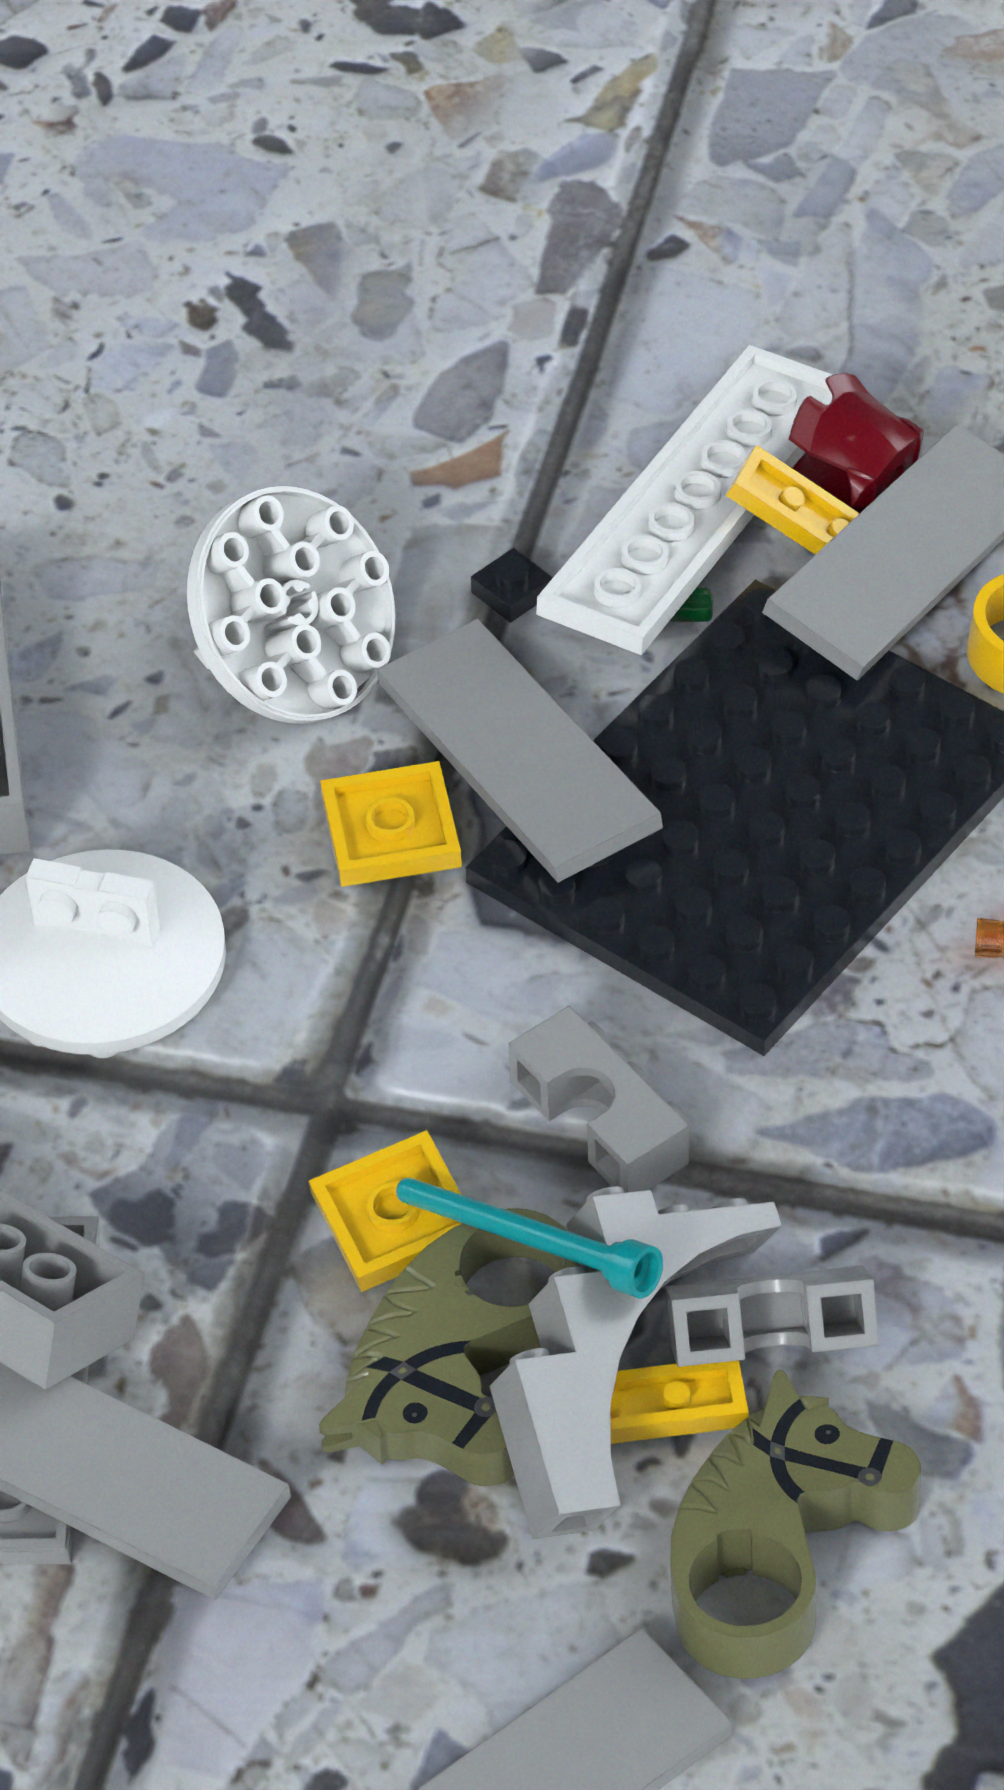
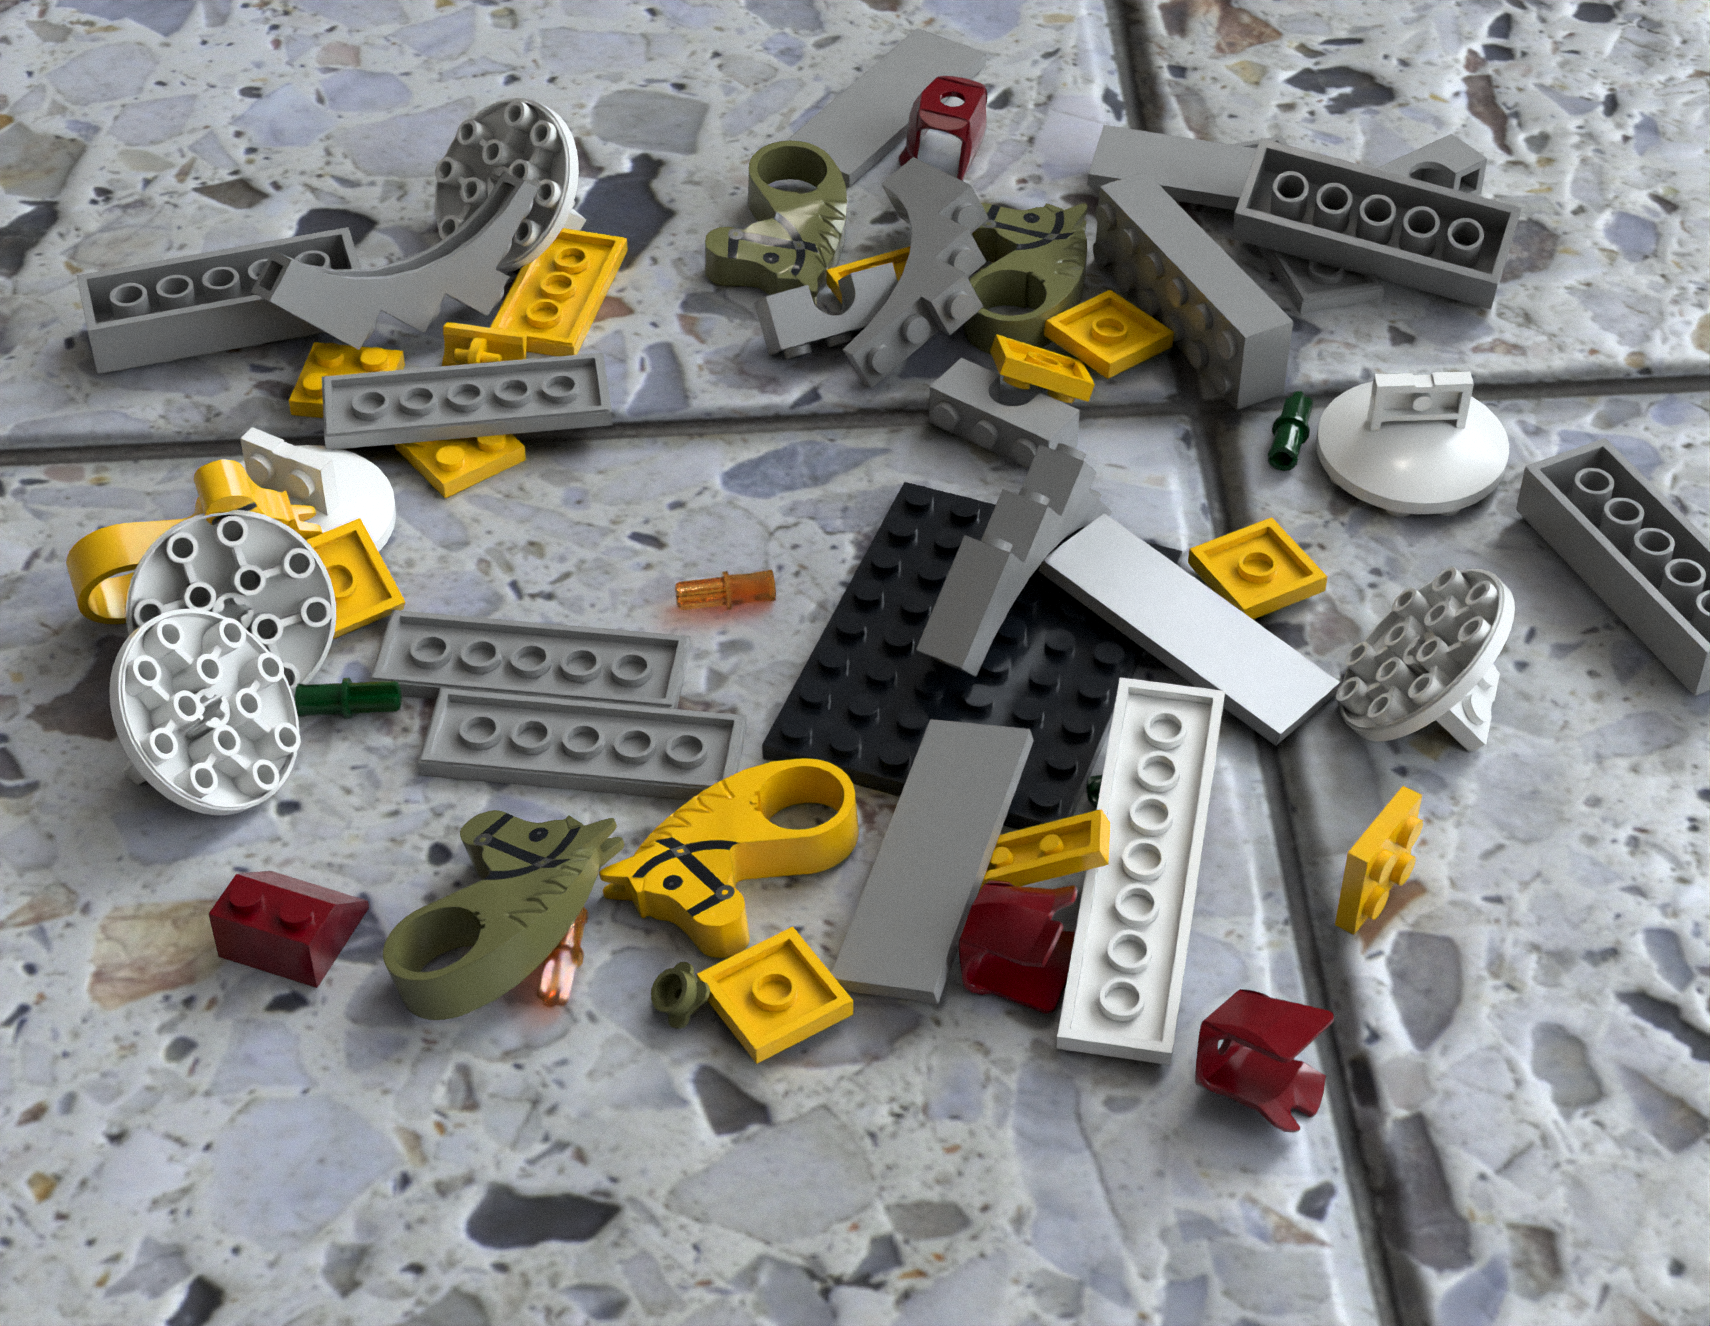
camera: 160 degrees right, 5 degrees down
teal piece [396,1178,663,1299] -> none
black plate [471,547,553,623] -> none
none -> dark red piece [898,76,987,181]
none -> light grey arch [916,443,1112,677]
none -> yellow plate [990,334,1095,403]
none -> light grey brick [1093,172,1293,410]
none -> dark red piece [1195,989,1334,1133]
none -> dark green axle [1267,391,1313,471]
none -> yellow plate [1335,786,1423,935]

